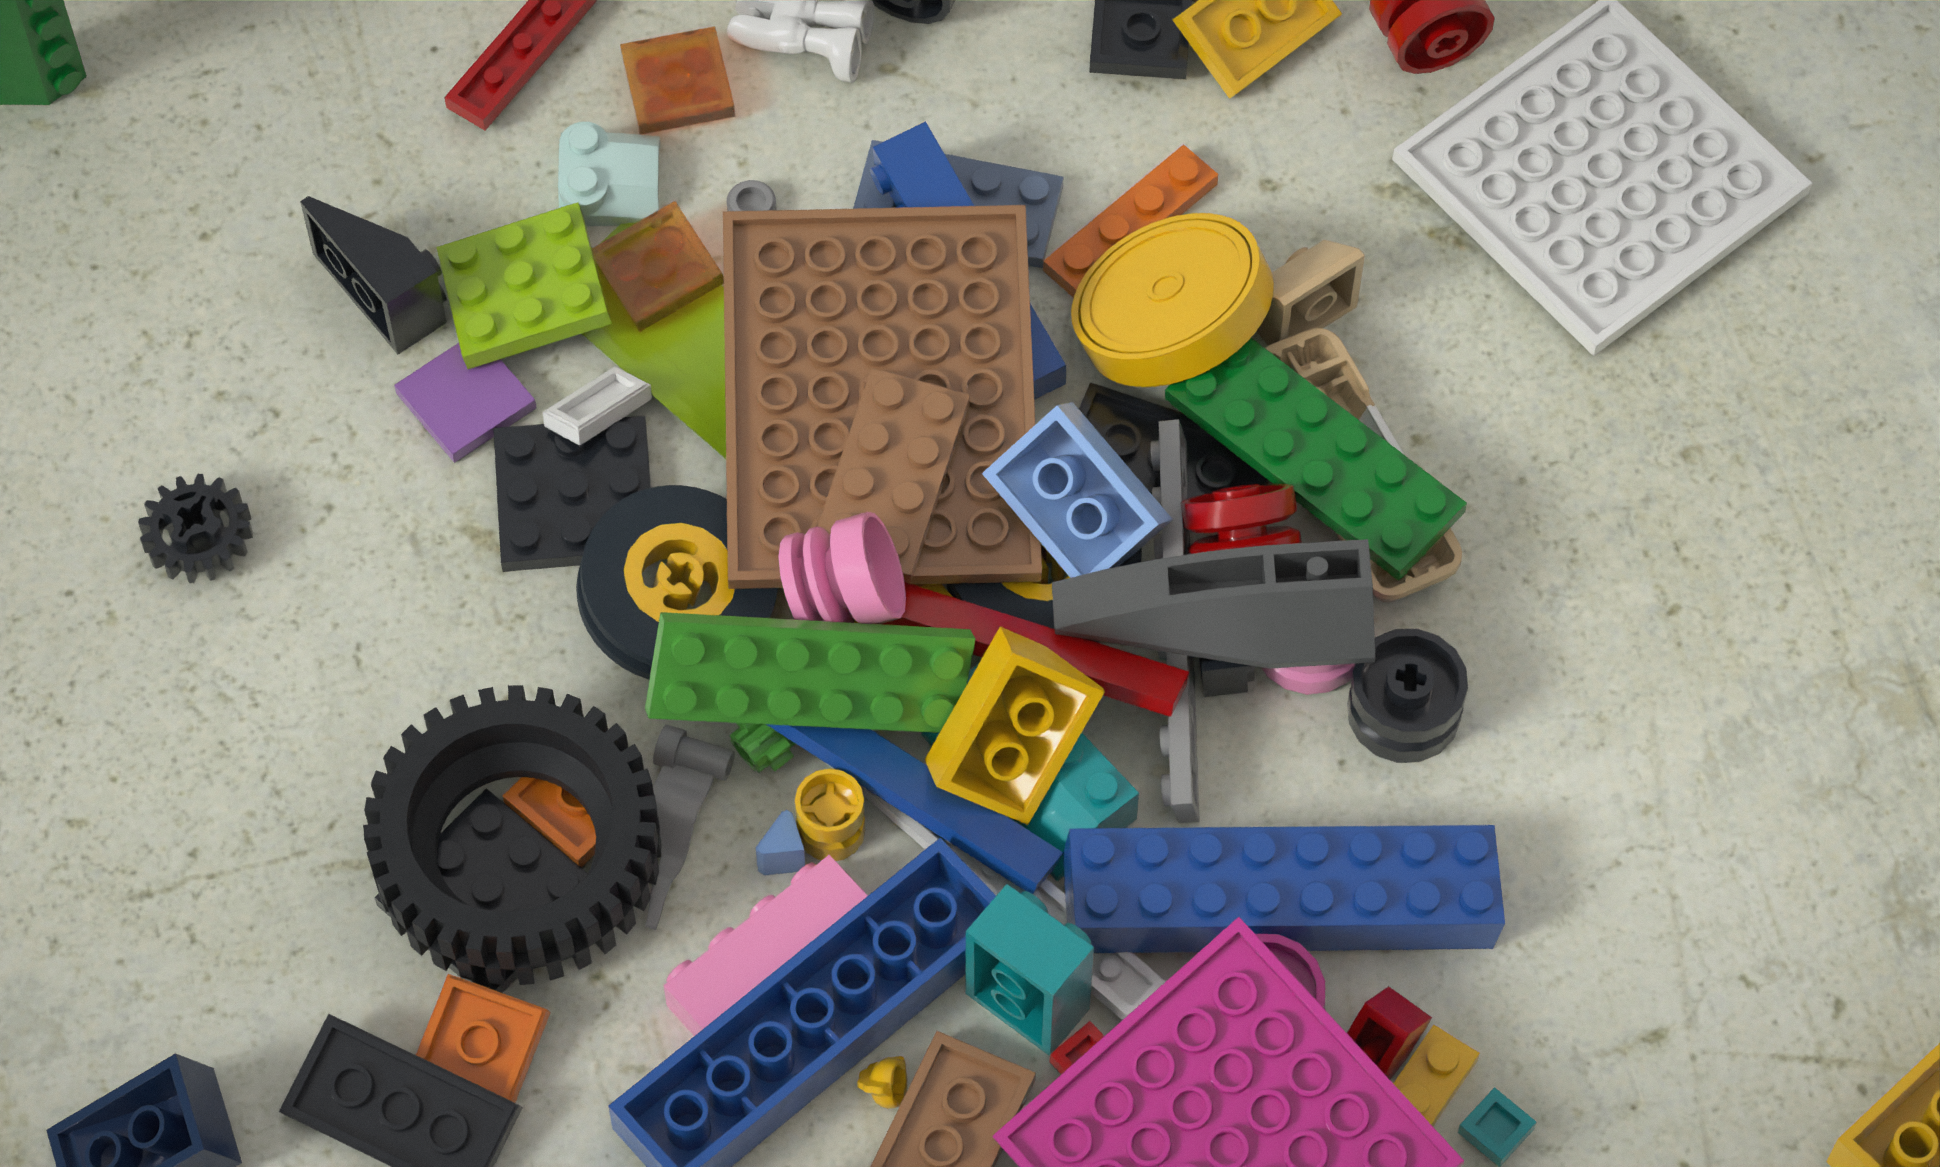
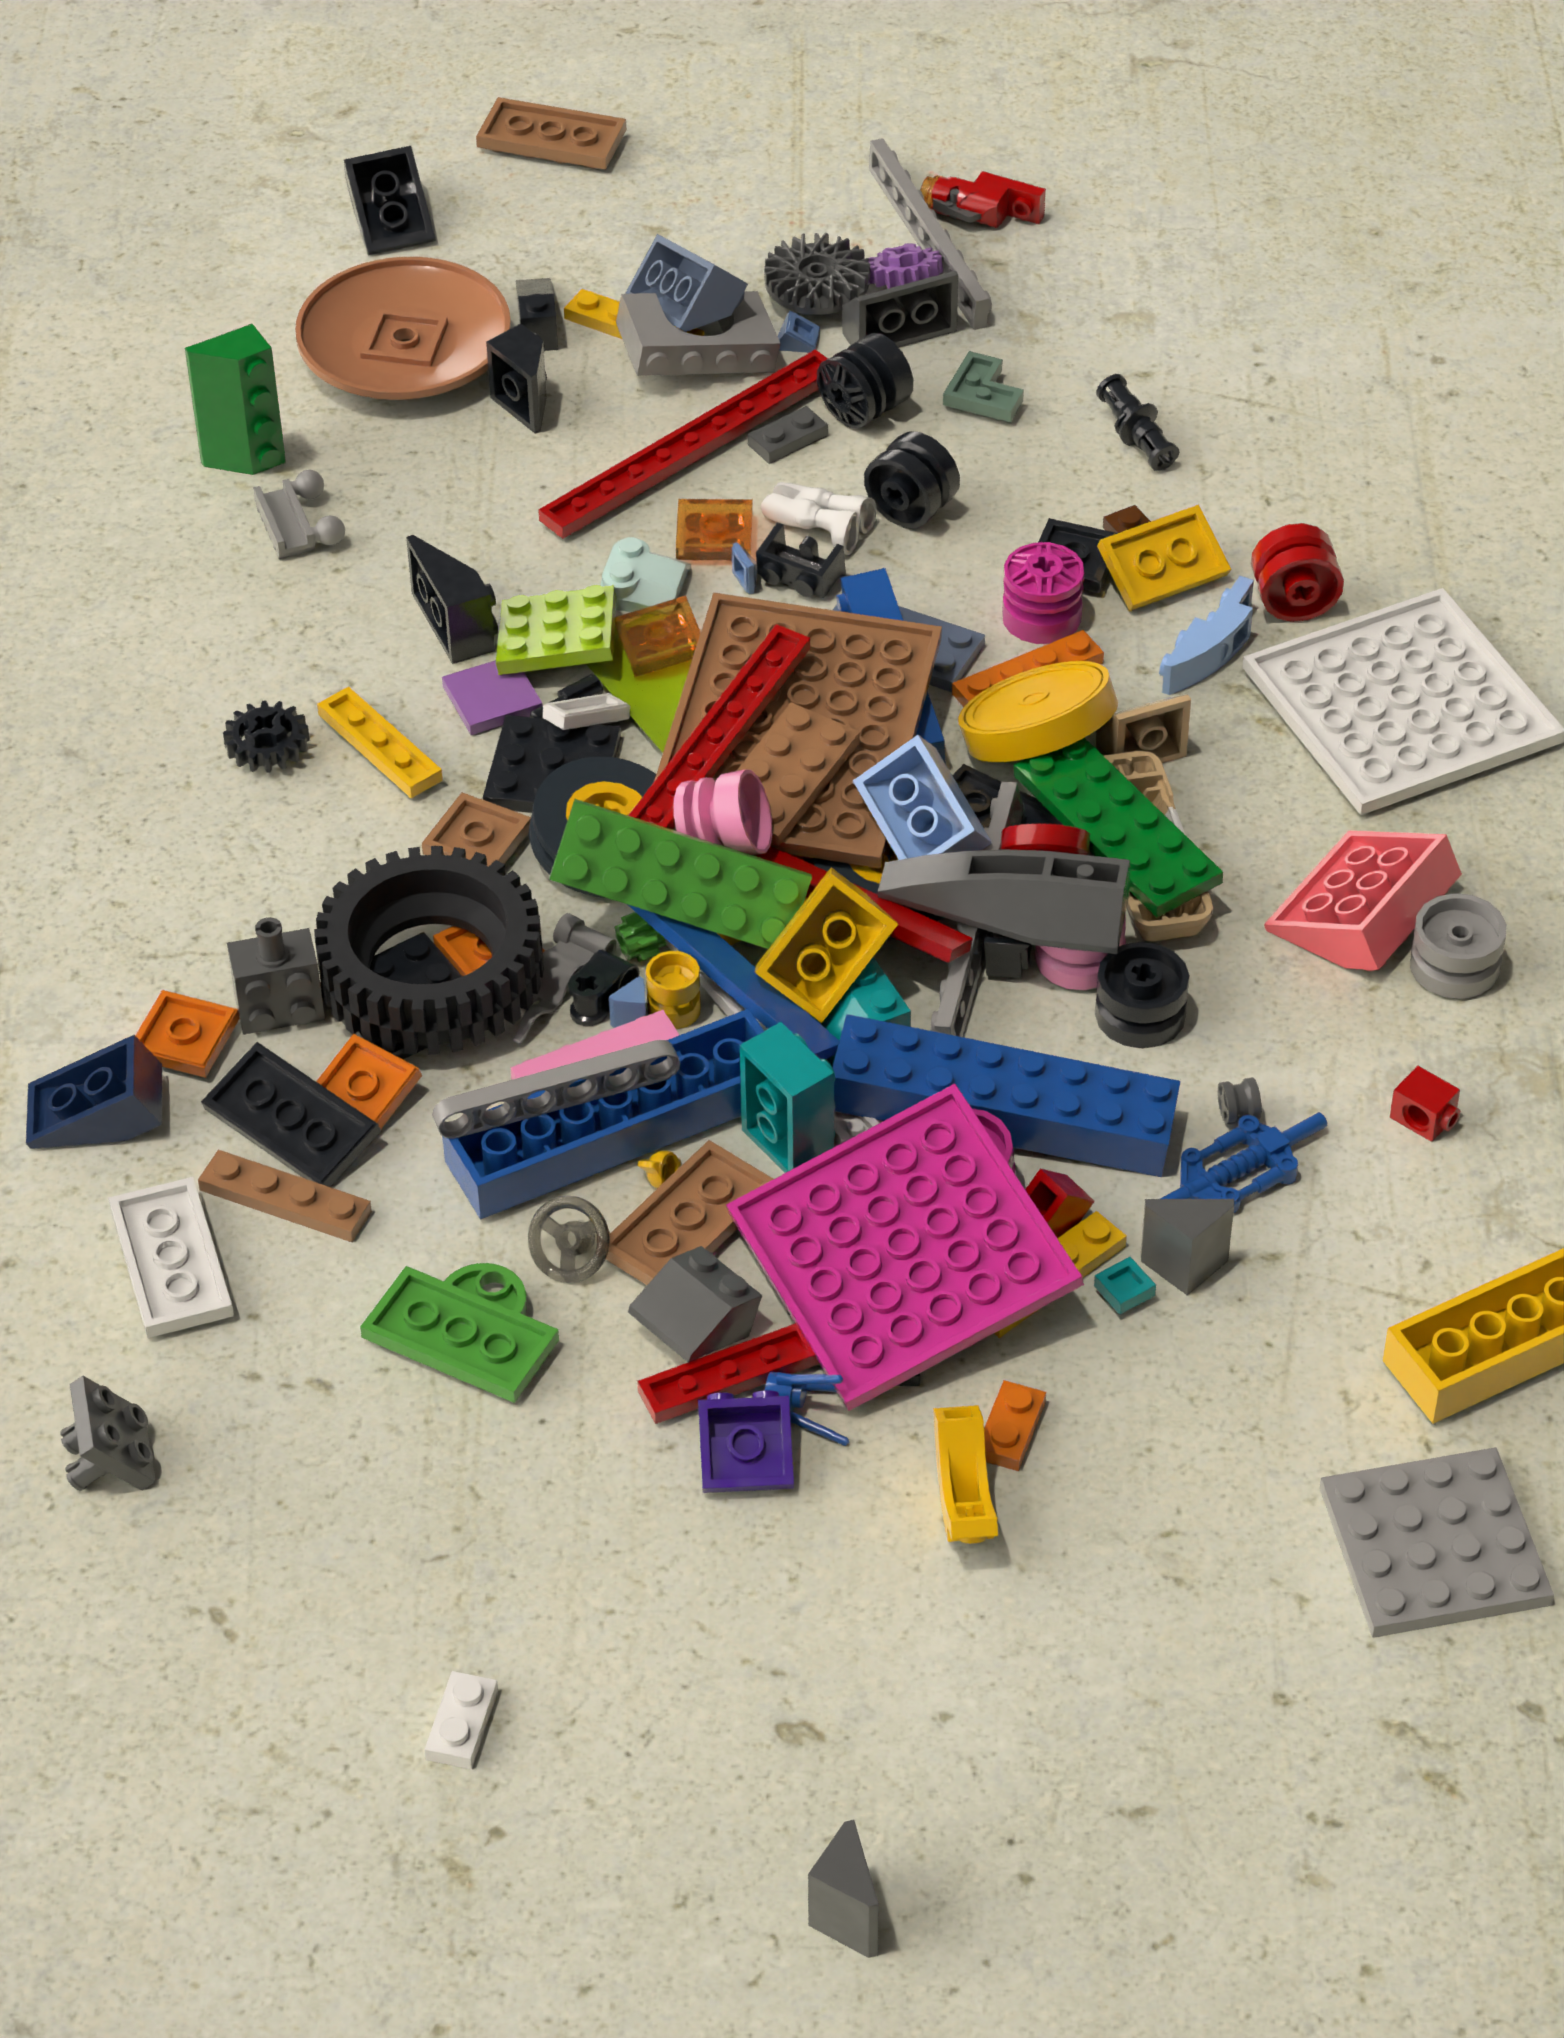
camera: 15 degrees right, 15 degrees down
none -> orange plate [135,990,240,1078]
none -> dark grey brick [227,917,325,1035]
none -> light grey gear [253,470,345,559]
none -> yellow plate [317,686,443,799]
none -> medium nougat plate [422,792,531,867]
none -> light grey beam [432,1040,681,1139]
none -> black axle [530,673,603,719]
none -> black piece [568,949,640,1026]
none -> red plate [628,624,811,830]
none -> medium blue slope [732,542,757,595]
none -> black window [756,522,846,598]
none -> dark pink wheel [1002,542,1084,644]
none -> dark grey slope [1141,1199,1234,1295]
none -> light blue slope [1159,576,1254,695]
none -> blue bar [1160,1112,1327,1213]
none -> dark grey wheel [1217,1077,1262,1124]
none -> coral slope [1264,831,1462,971]
none -> red brick [1390,1065,1461,1142]
none -> light grey wheel [1410,893,1506,999]

